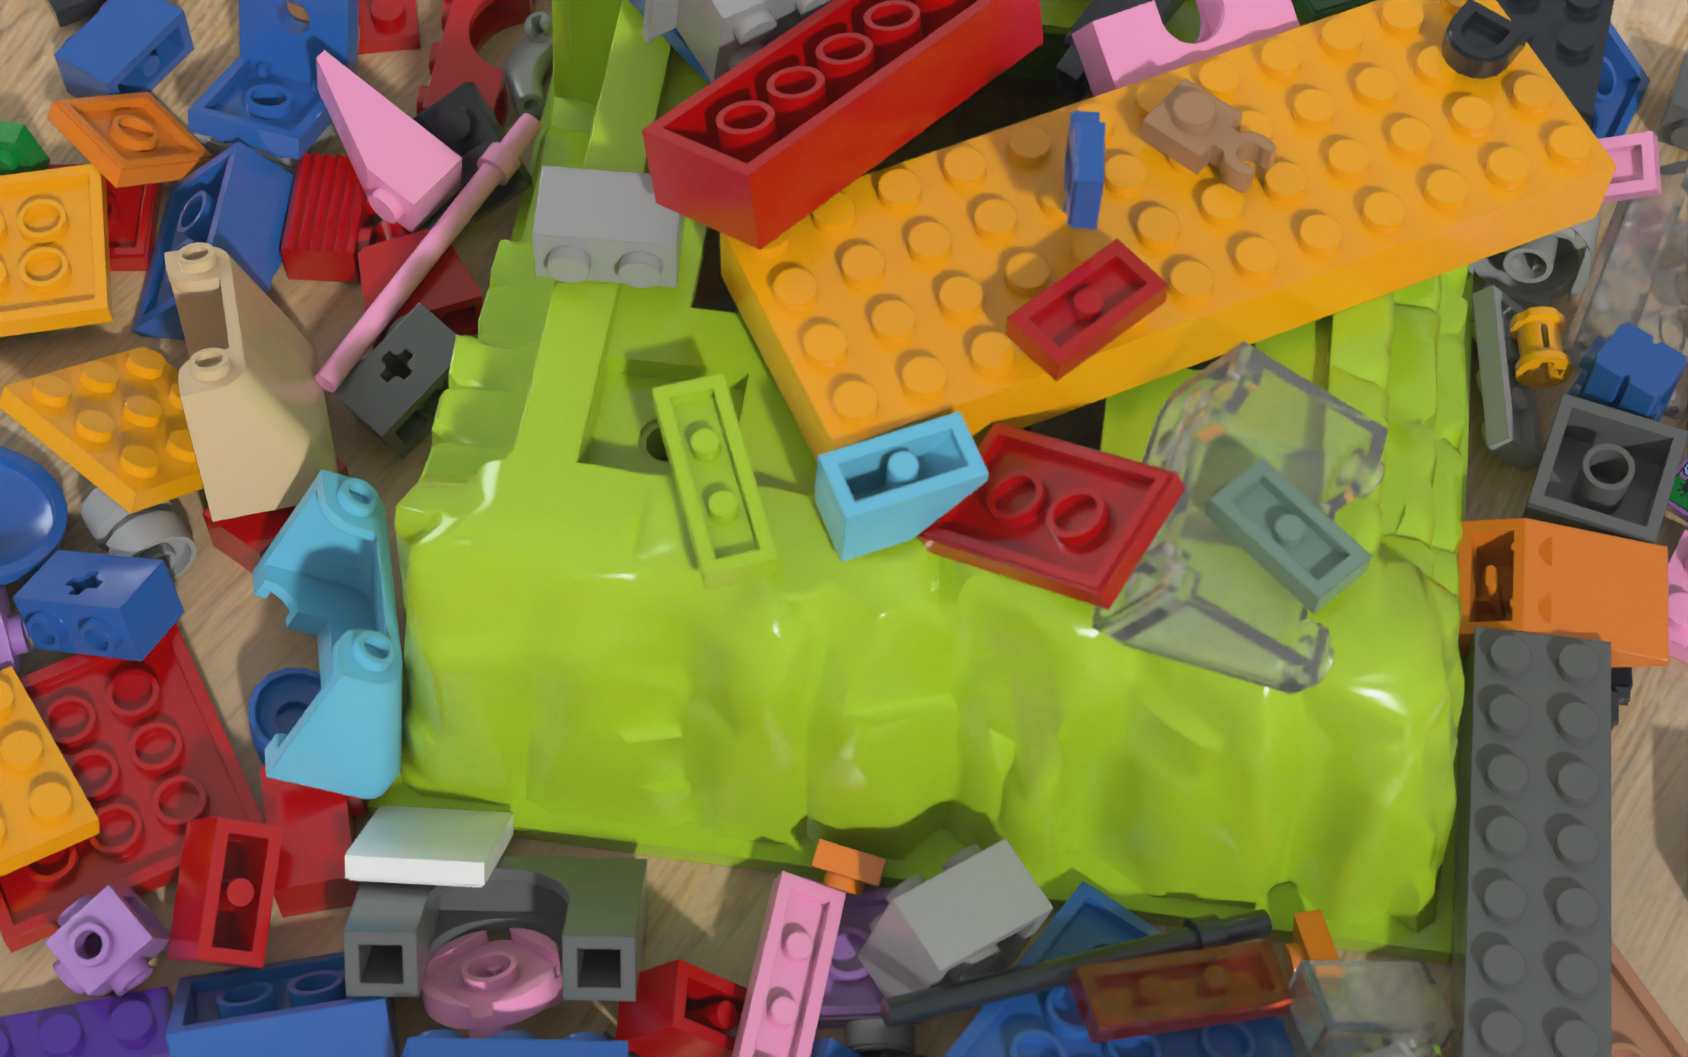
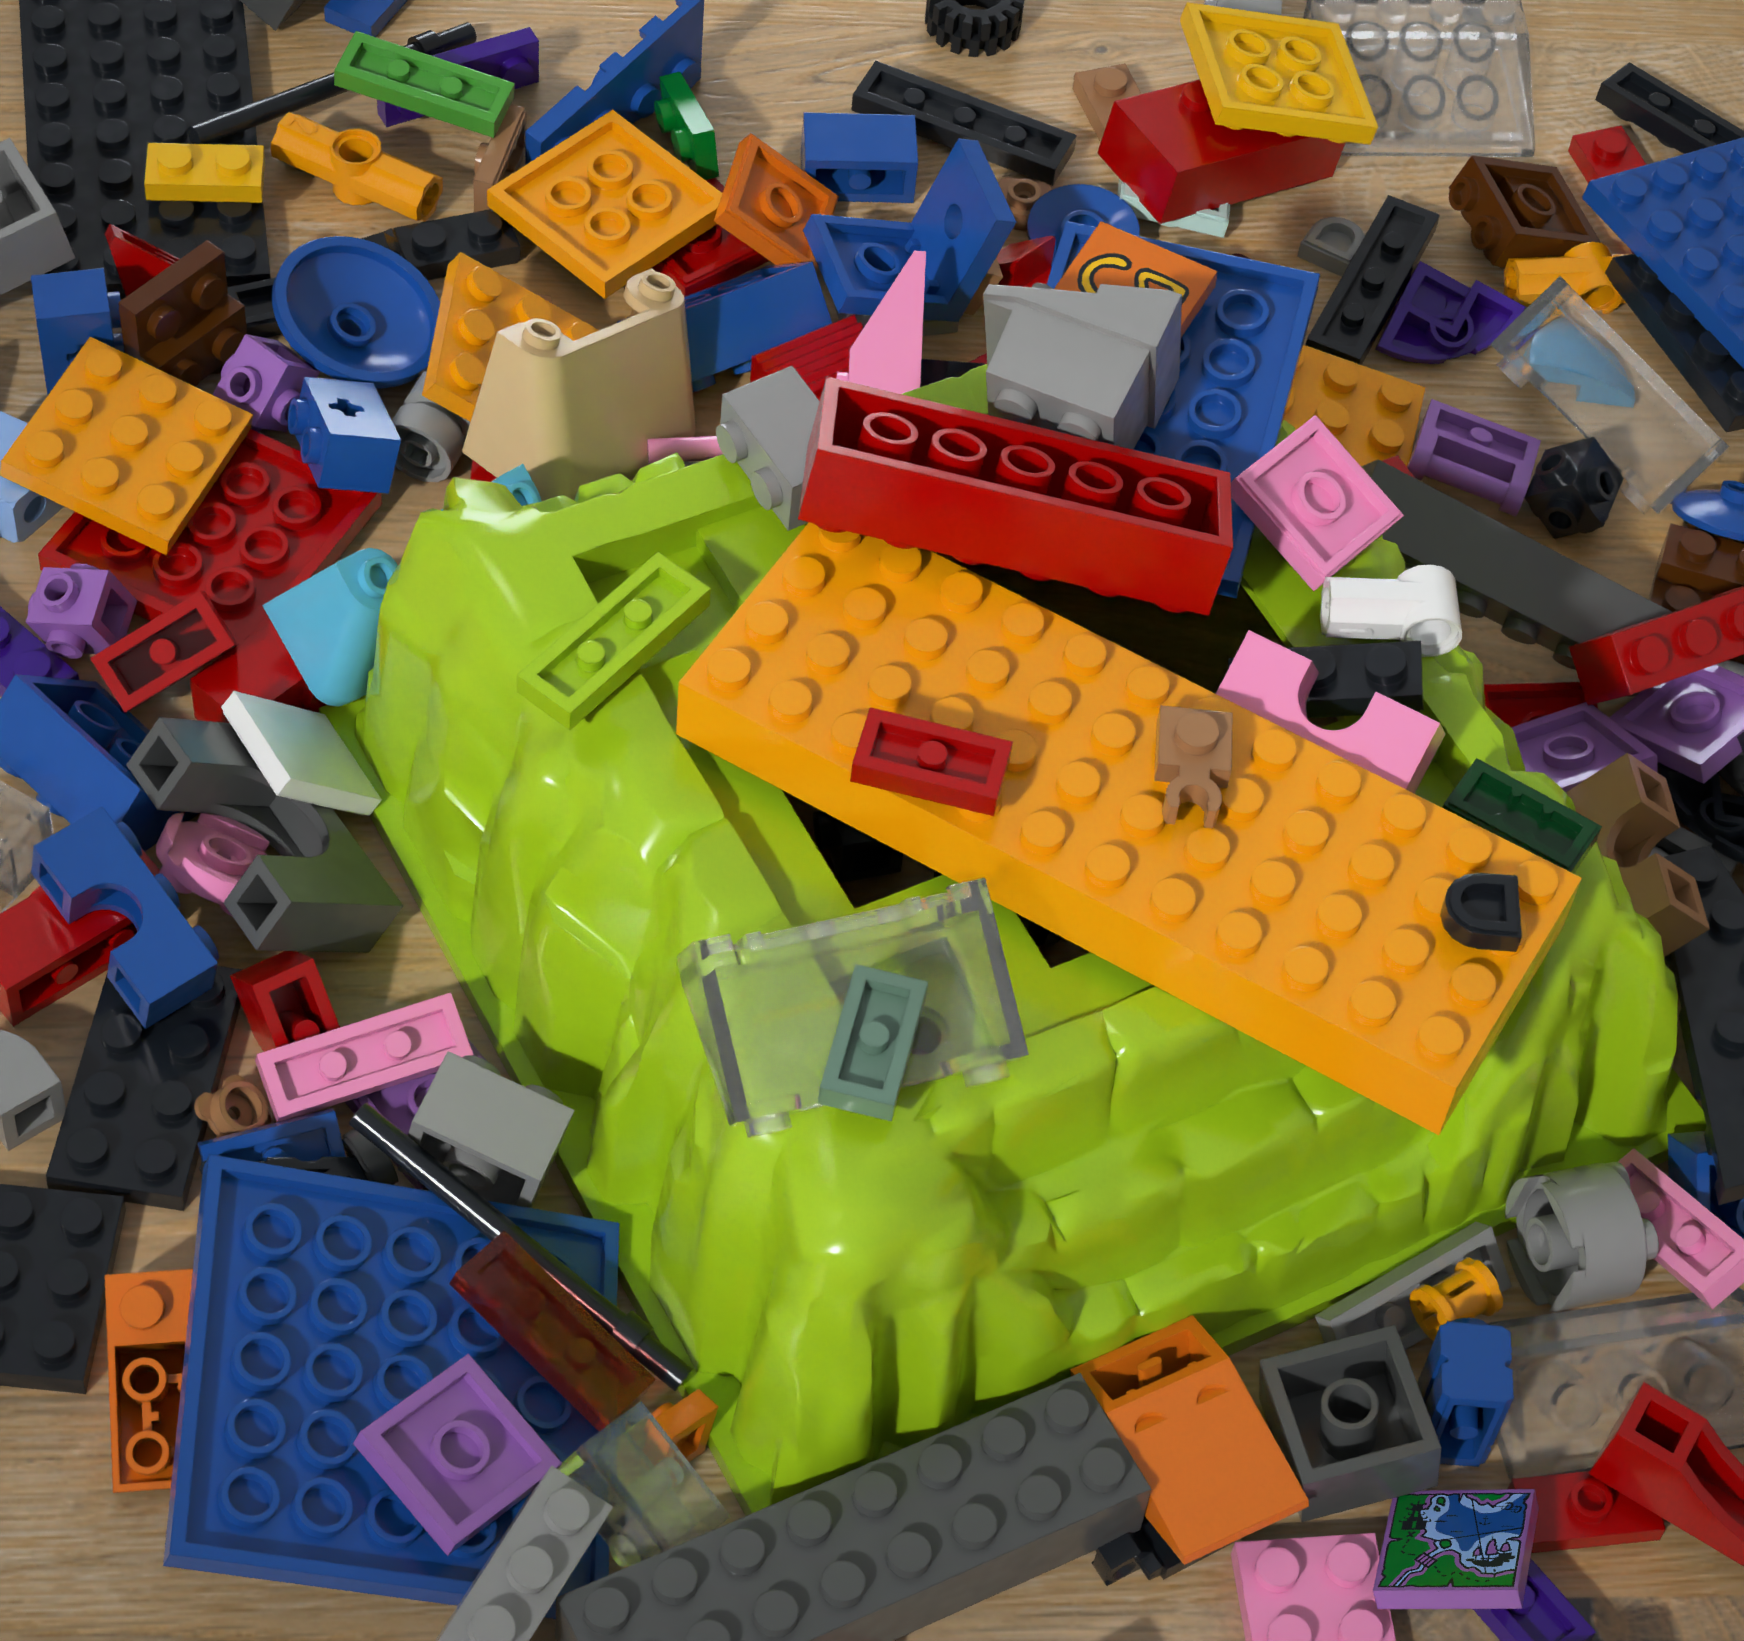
camera: 50 degrees right, 5 degrees down
orange plate [811,839,887,897] -> none
medium azure slope [814,411,989,562] -> none
red tile [919,422,1186,610] -> none
blue tile [1063,111,1105,230] -> none

